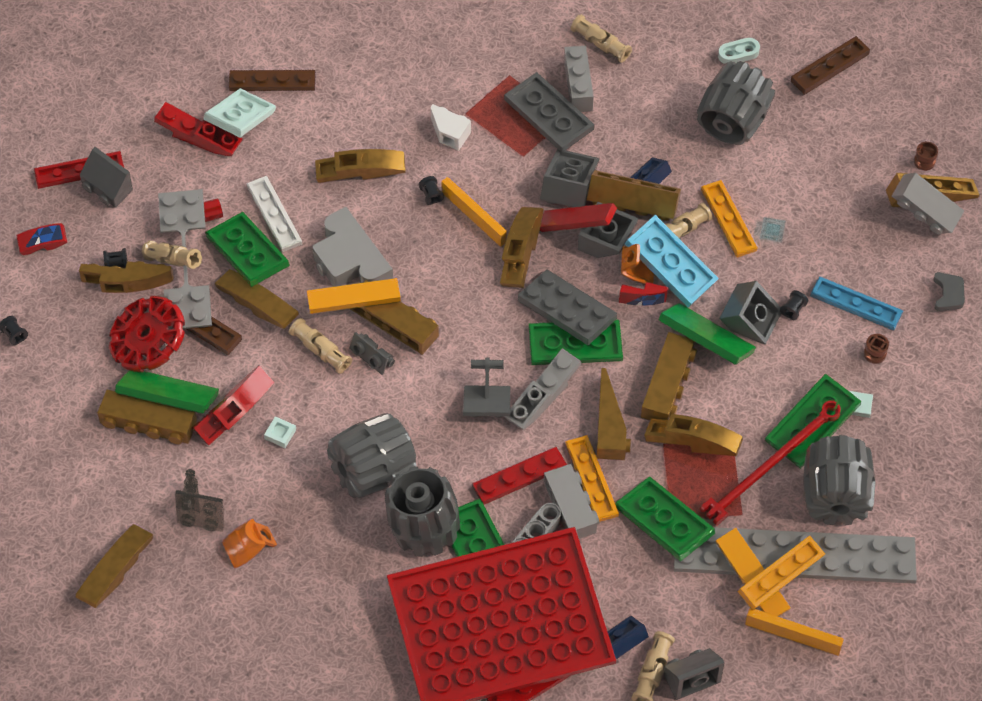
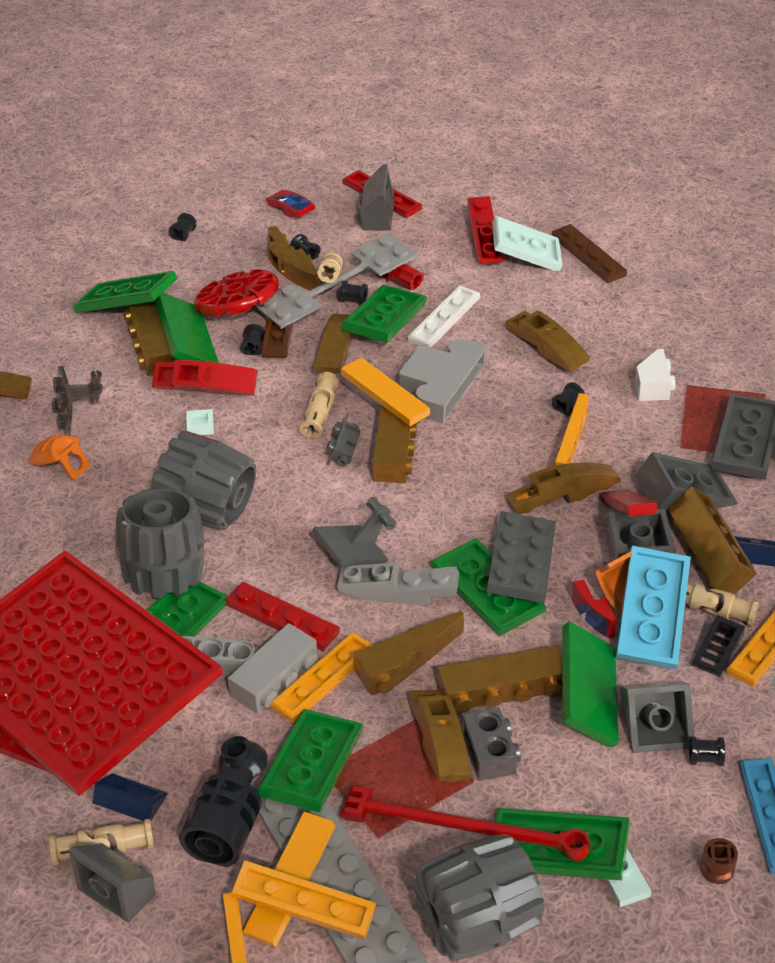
camera: 60 degrees right, 15 degrees down
none -> green tile [73,271,178,313]
none -> black cylinder [179,736,268,867]
none -> black bush [240,324,265,355]
none -> black bush [339,280,368,305]
none -> flat silver brick [462,707,521,781]
none -> black slope [692,615,745,677]

